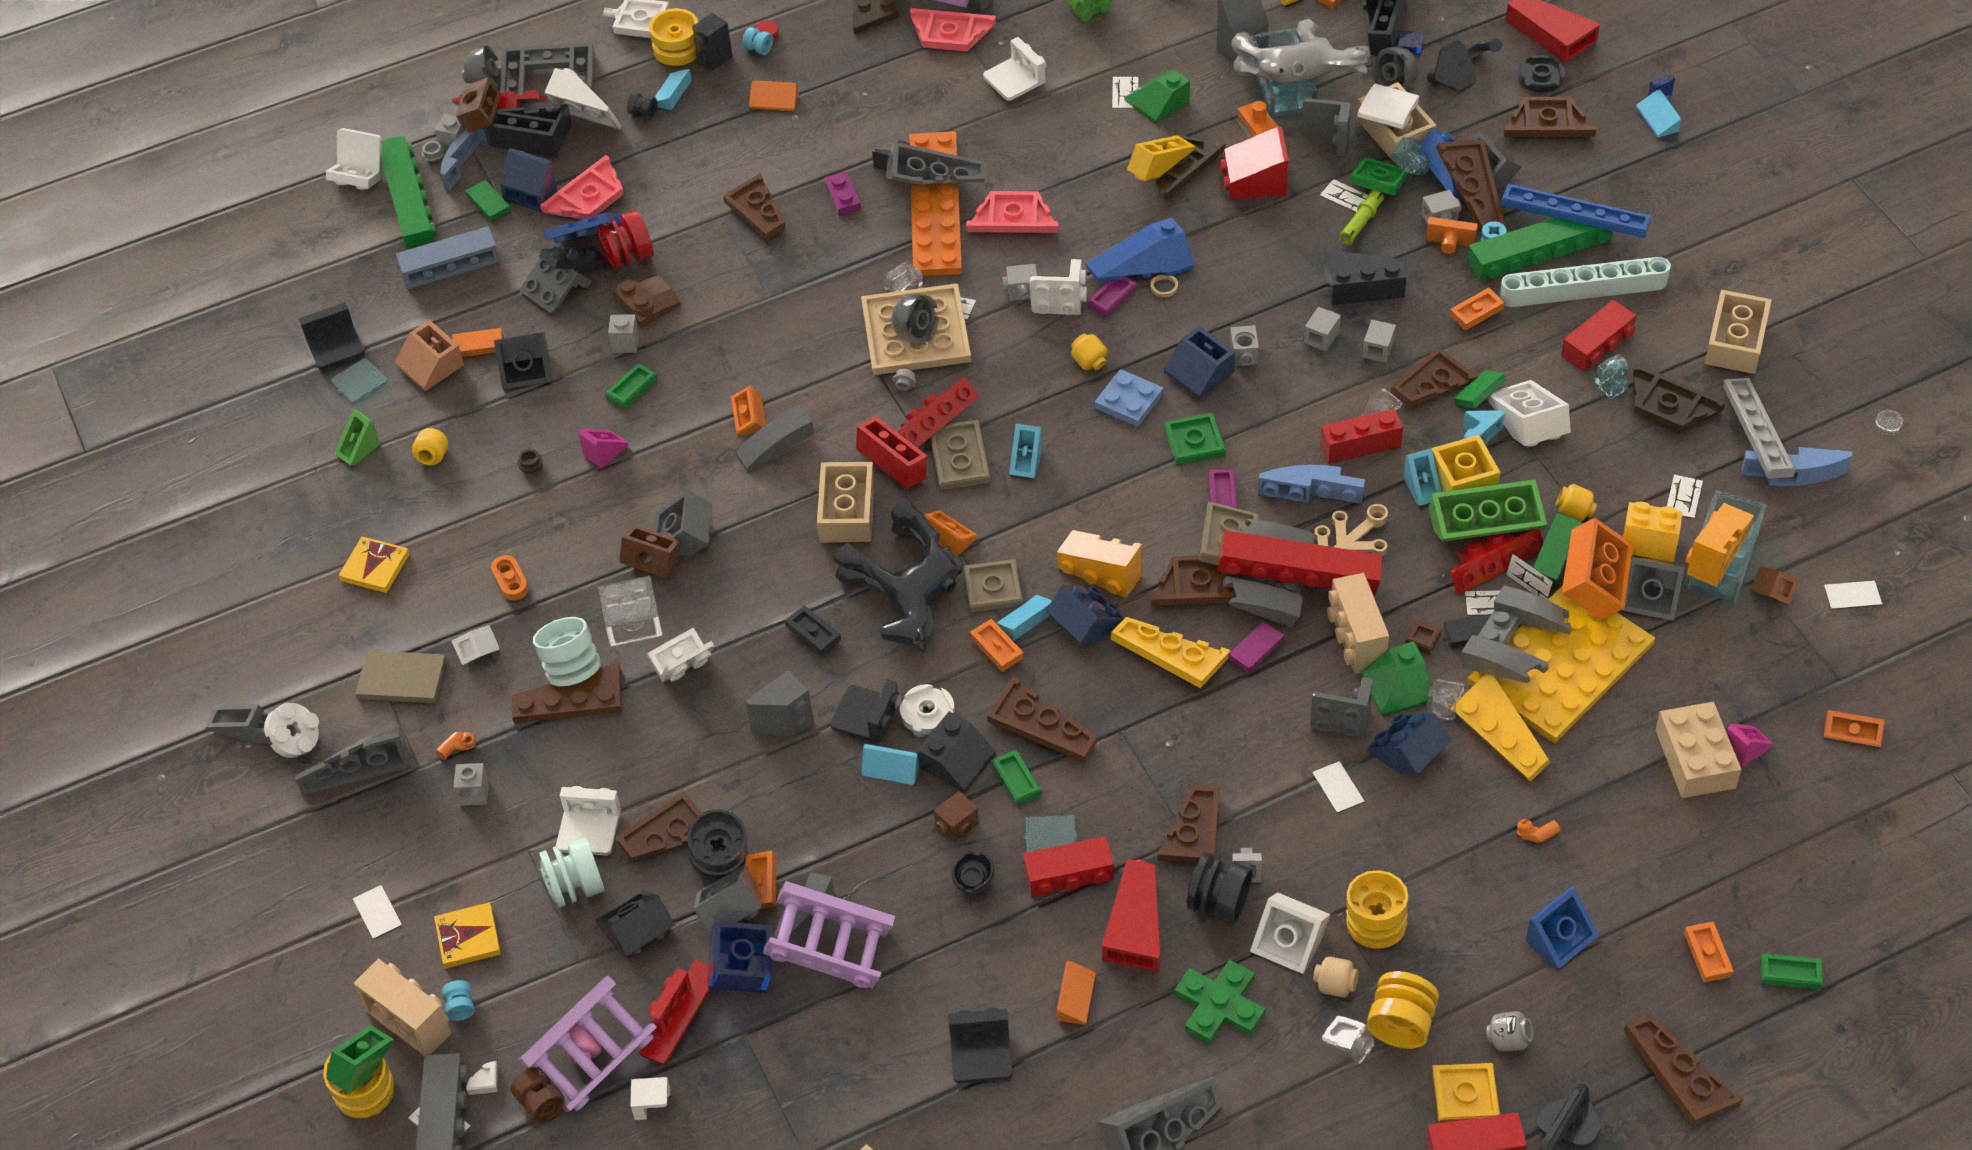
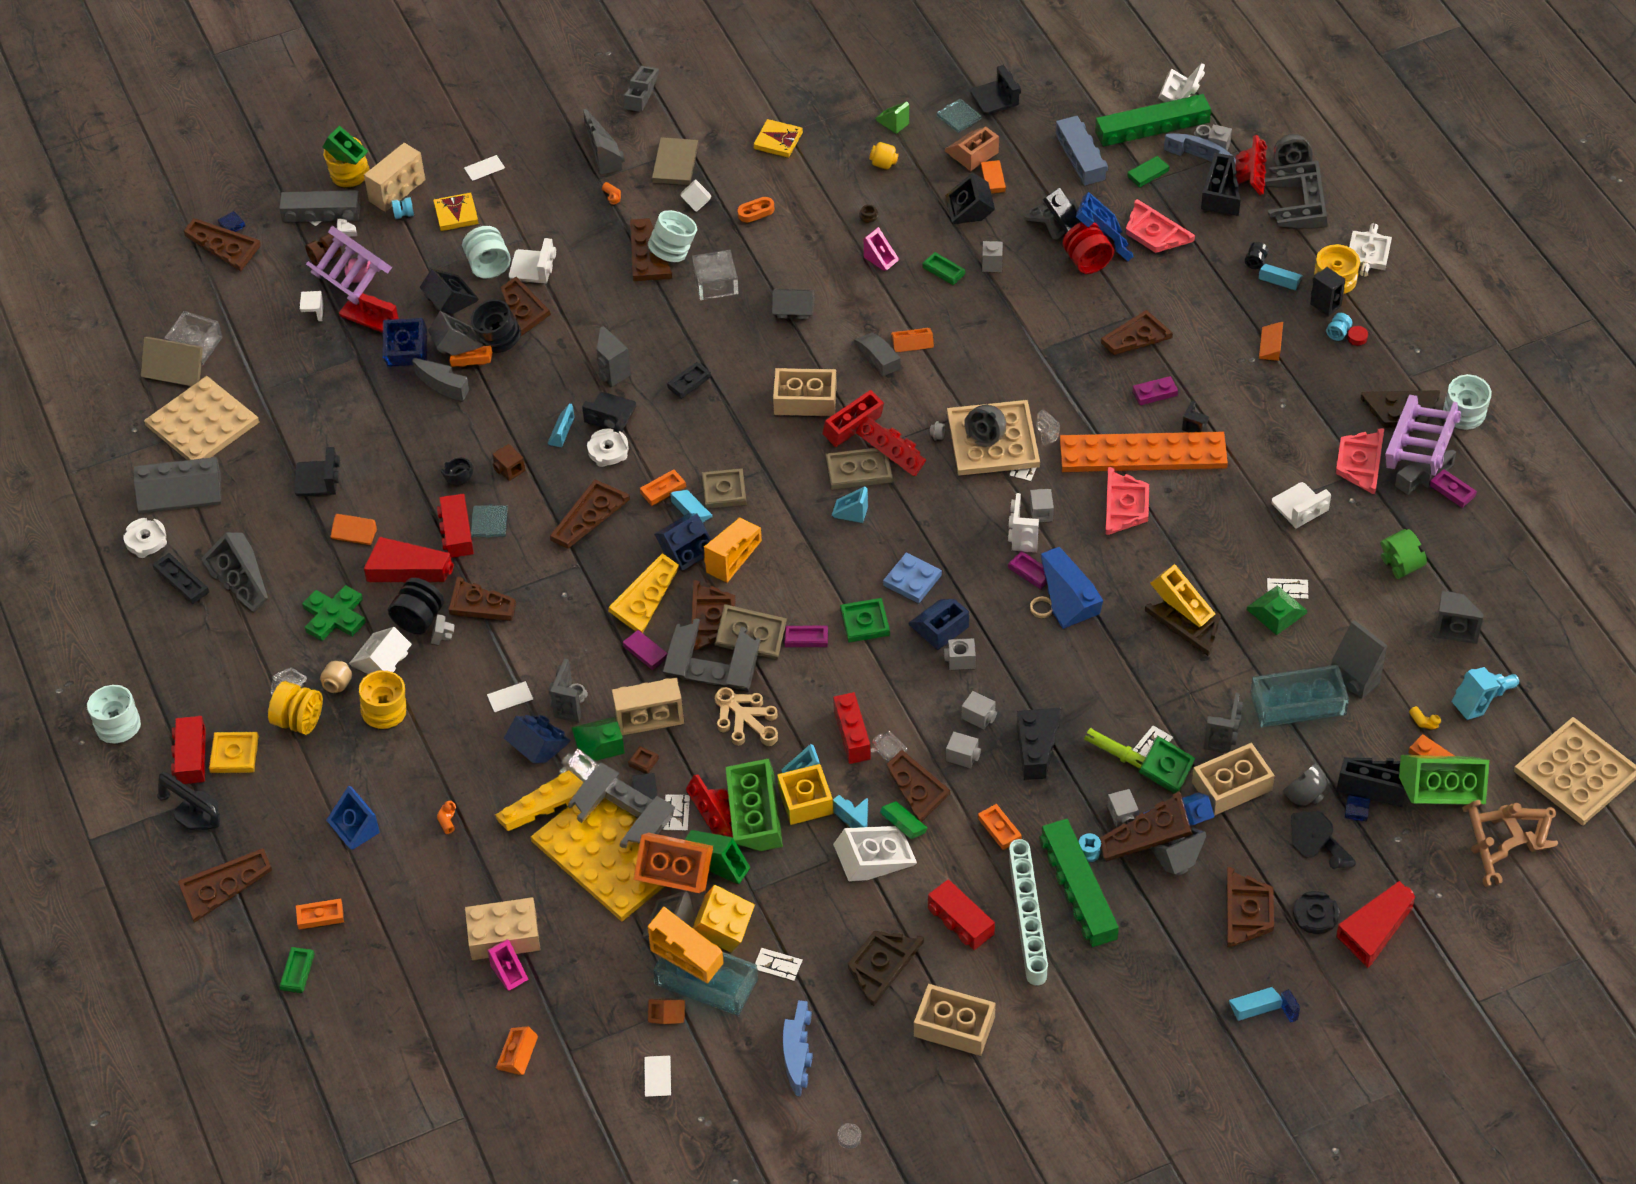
camera: 90 degrees right, 0 degrees up
white plate [264,702,319,758] -> none
light grey brick [453,763,489,806] -> none
reddish brown brick [456,77,501,133] -> none
dark blue slope [500,148,558,213] -> none
white slope [545,68,621,130] -> none
reddish brown slope [613,275,681,328] -> none
reddish brown brick [620,524,681,578] -> none
white bracket [646,628,714,682] -> none
lavender fence [763,881,895,988] -> none
black animal [834,498,964,653] -> none
dark grey wedge [886,142,986,184] -> none
black slope [917,711,996,793] -> none
orange slope [924,510,978,556] -> none
green tile [992,750,1041,806] -> none
yellow head [1071,333,1108,371] -> none
red brick [1218,530,1382,596] -> none
slope [1220,127,1289,200] -> none
light grey animal [1231,19,1370,83] -> none
orange tile [1237,101,1278,137] -> none
medium blue slope [1258,465,1365,504] -> none
white slope [1357,84,1419,129] -> none
clear light blue leg [1391,137,1430,175] -> none
orange tile [1426,217,1478,254] -> none
light grey head [1486,1011,1534,1052] -> none
blue tile [1501,184,1652,238] -> none
white sticker [1506,554,1553,599] -> none
yellow head [1555,484,1597,522] -> none
clear light blue leg [1594,354,1629,399] -> none
light grey tile [1723,378,1795,479] -> none

